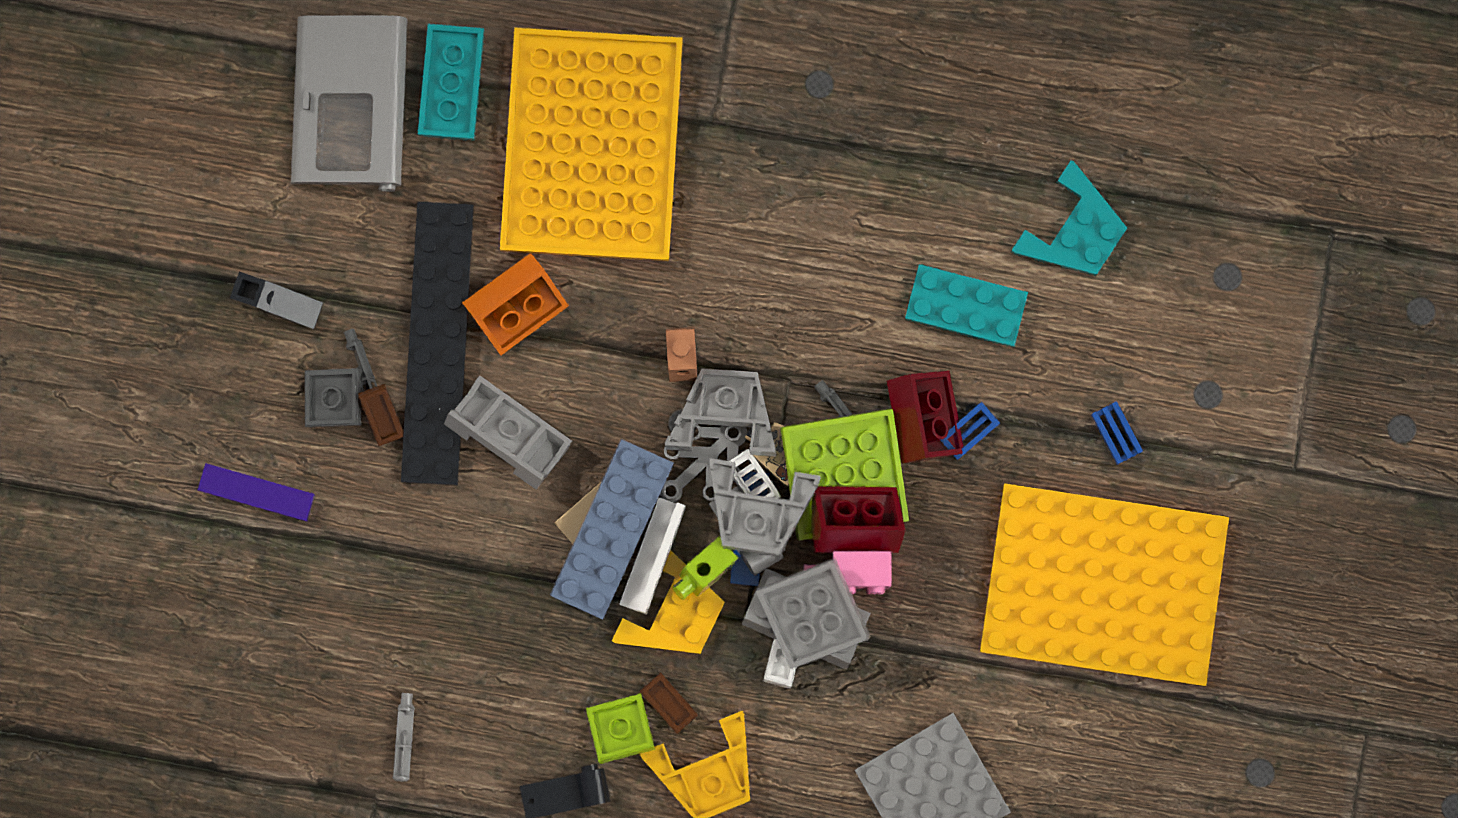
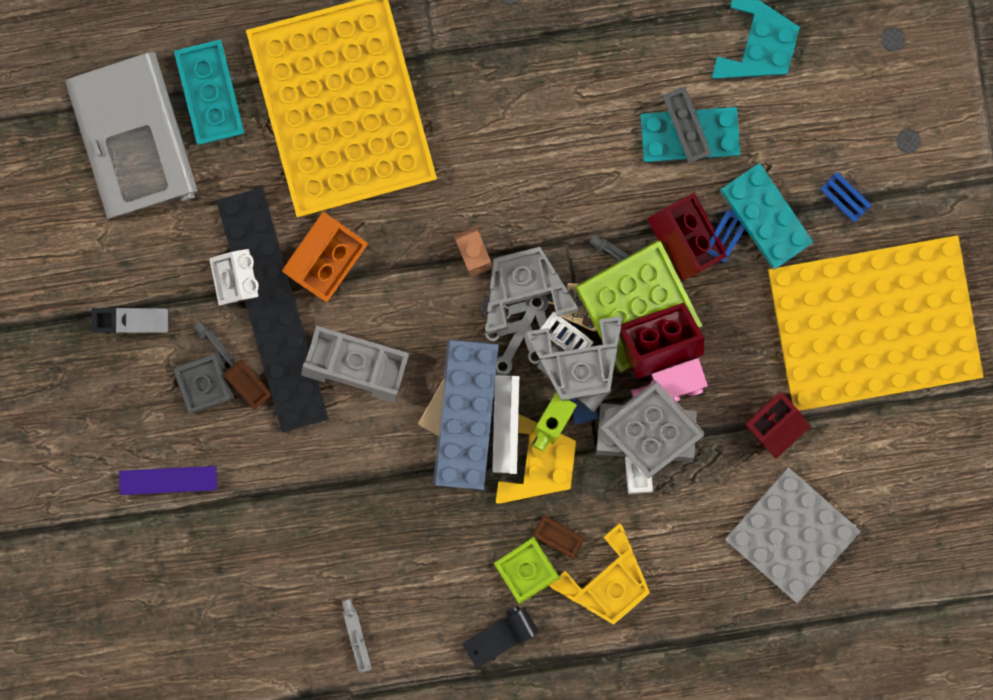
camera: 15 degrees left, 5 degrees up
none -> white plate [209,249,259,306]
none -> dark grey plate [662,87,711,164]
none -> teal plate [719,163,814,270]
none -> dark red slope [743,391,811,459]

